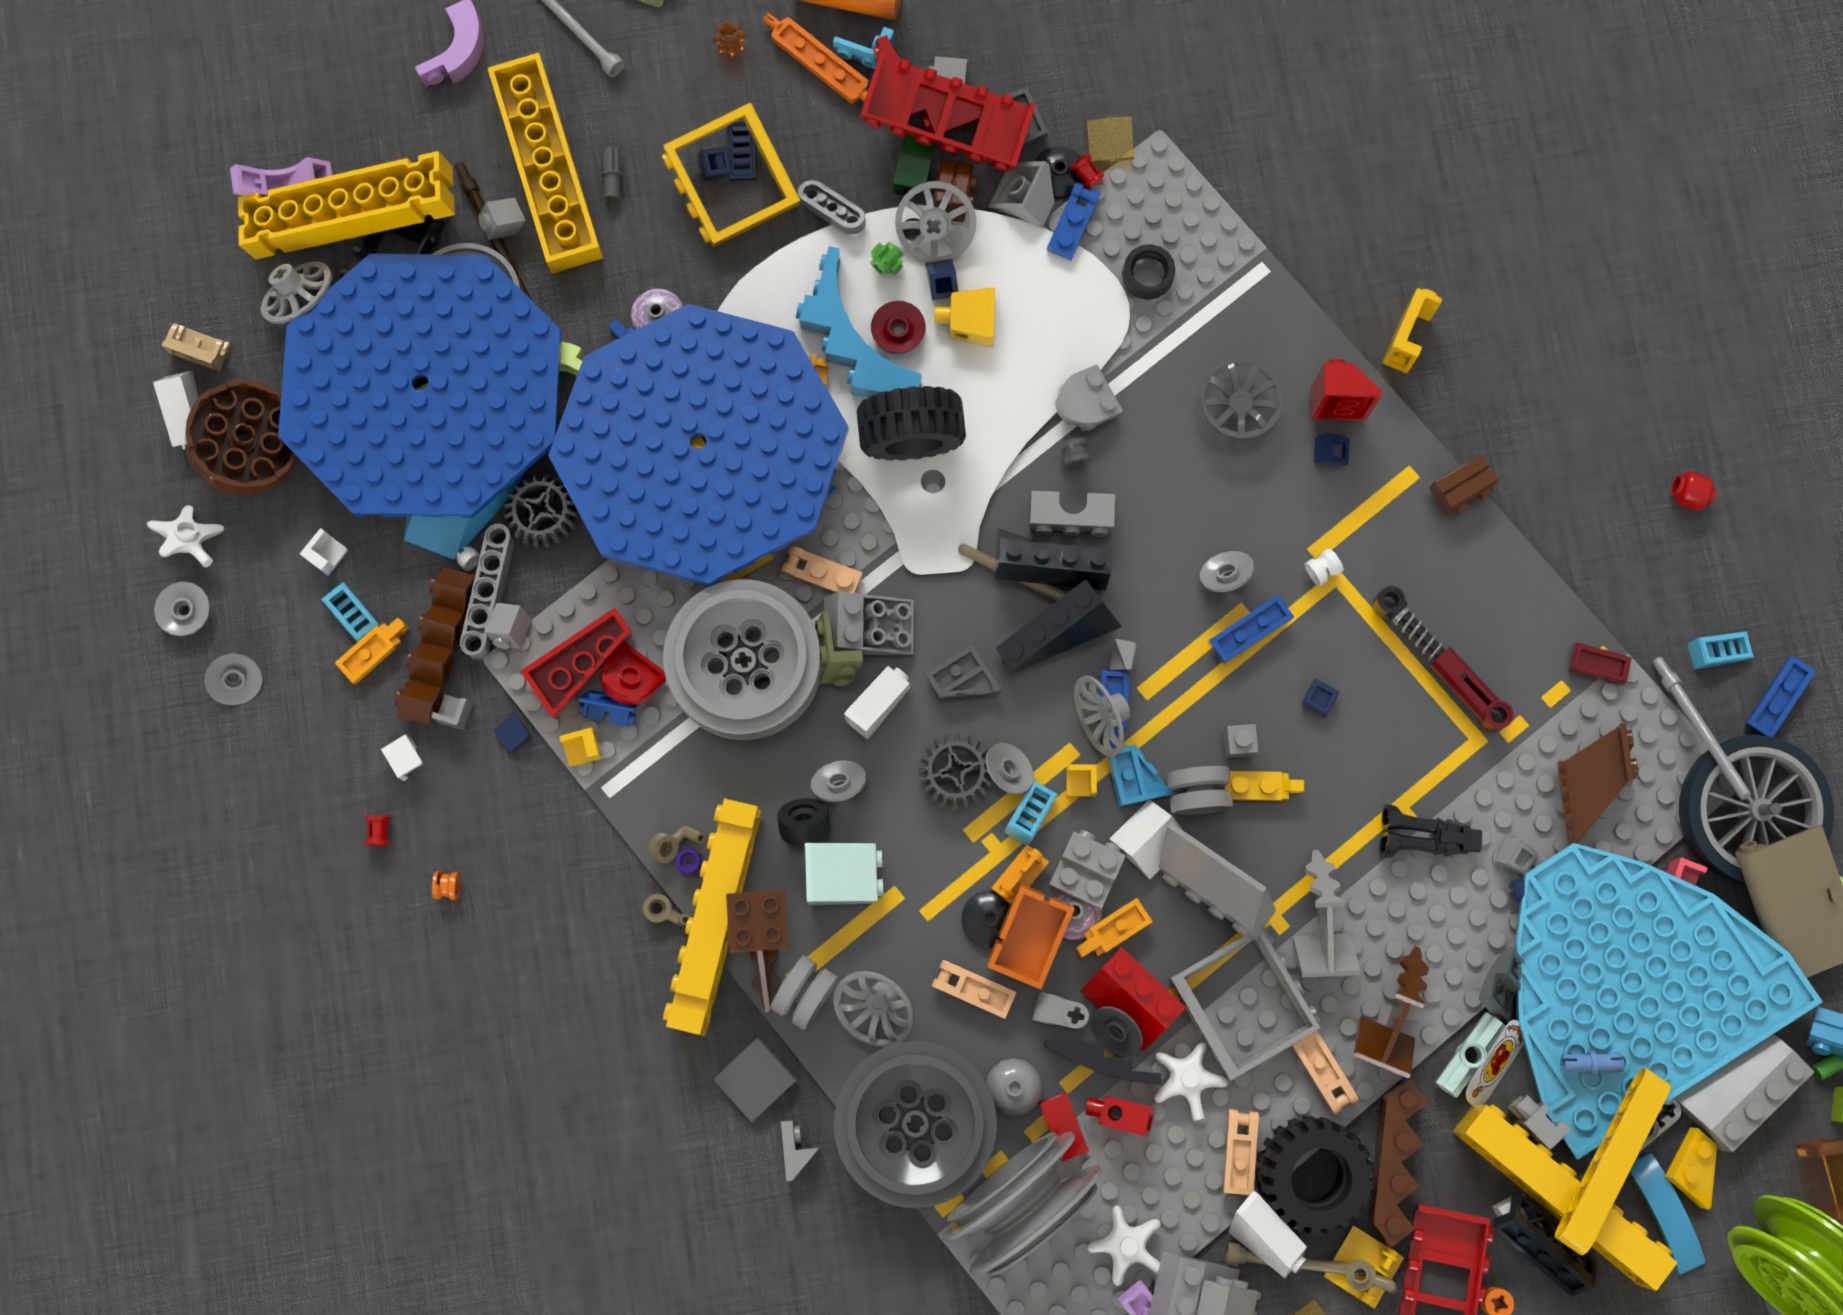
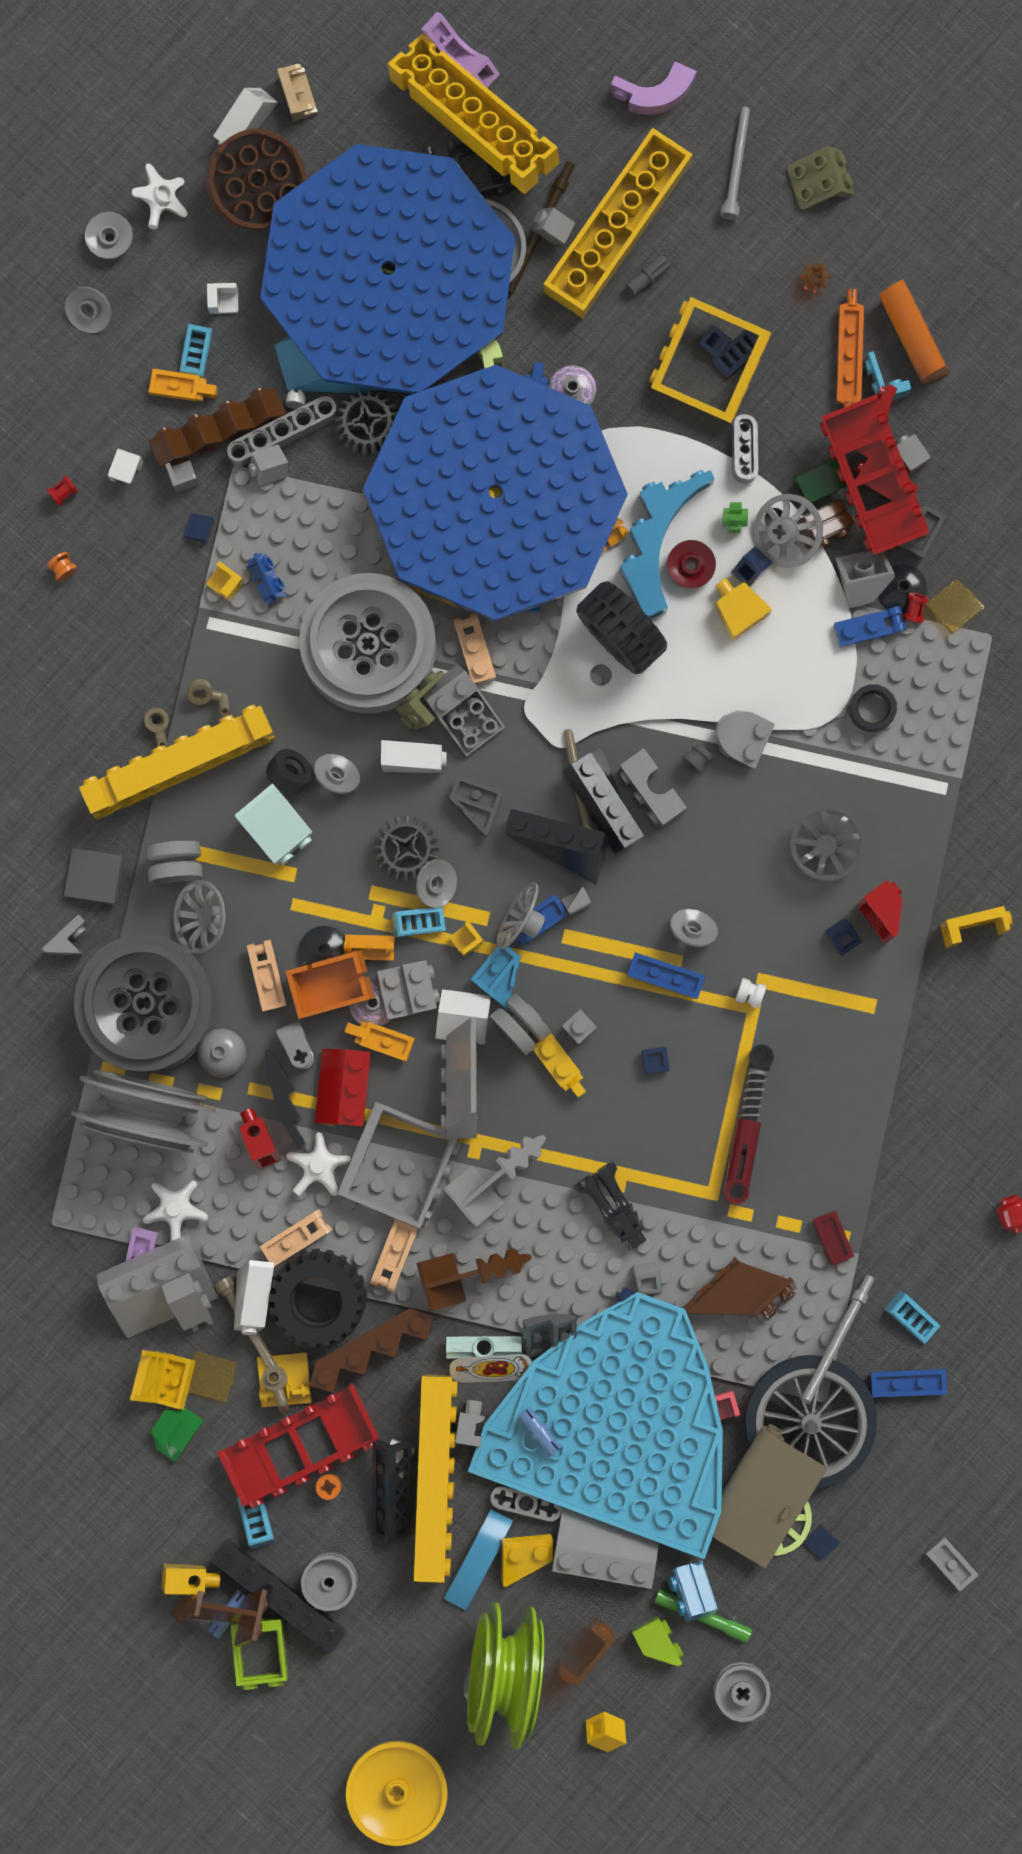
camera: 50 degrees right, 5 degrees up
light grey wheel [261,262,332,324] -> none
red wedge [520,608,633,719] -> none
red tile [601,642,666,705] -> none
dark purple plate [675,848,703,876] -> none
reddish brown piece [726,889,789,1012] -> none
red slope [1039,1092,1089,1162] -> none
dark grey dish [1091,1006,1143,1057] -> none
reddish brown brick [1429,454,1499,515] -> none
yellow beam [1555,1067,1671,1255] -> none

